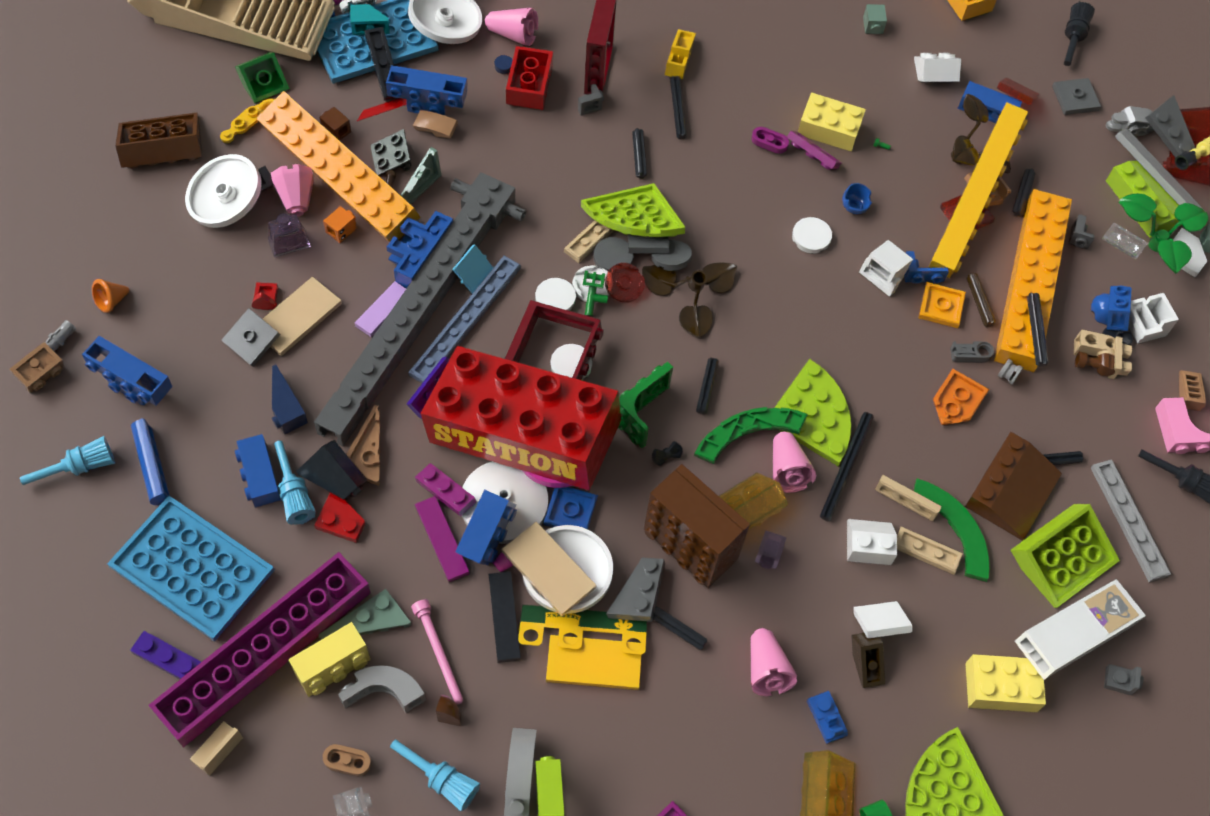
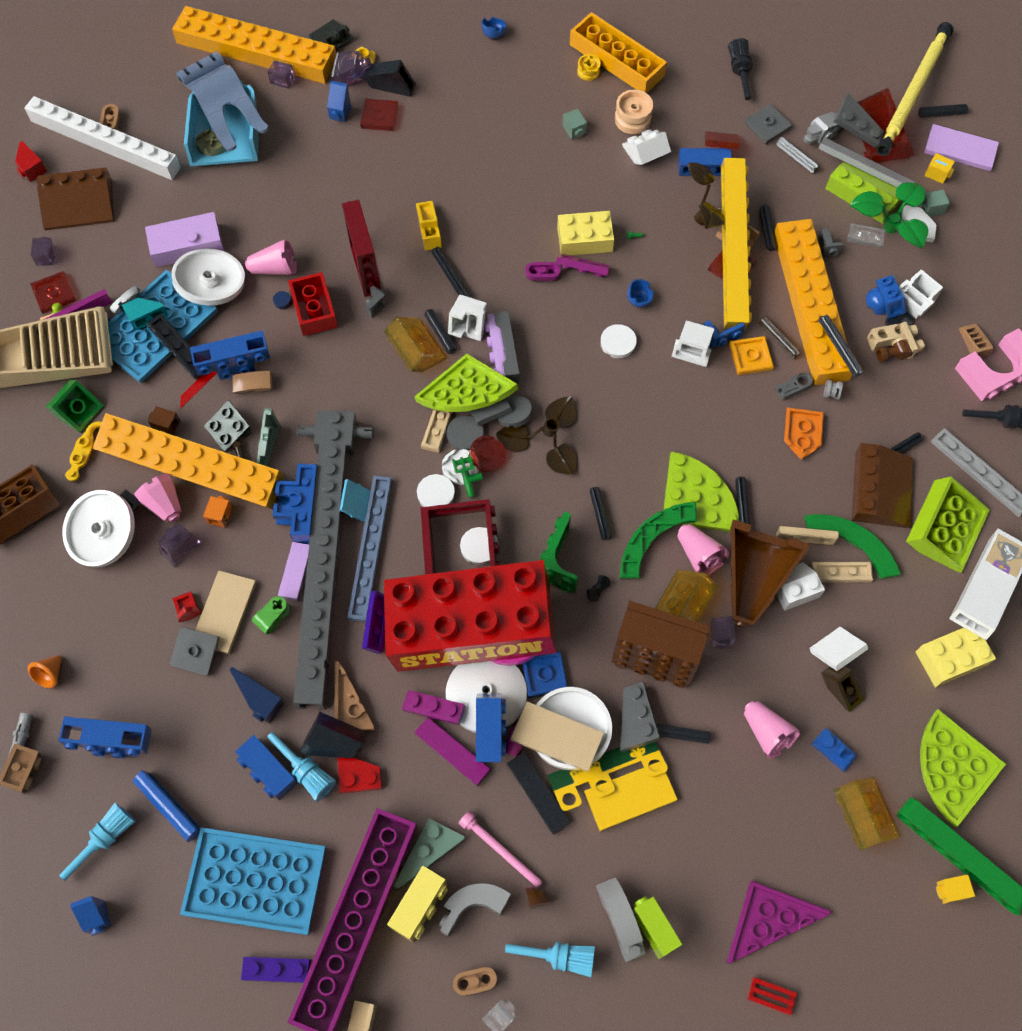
camera: 20 degrees left, 5 degrees up
none -> blue slope [70,896,111,936]
none -> bright green piece [252,596,290,635]
none -> clear yellow slope [384,316,447,372]
none -> white plate [448,295,487,341]
none -> piece [484,311,520,383]
none -> light nougat wheel [615,90,653,134]
none -> reddish brown cone [730,519,809,629]
none -> axle [776,137,819,173]

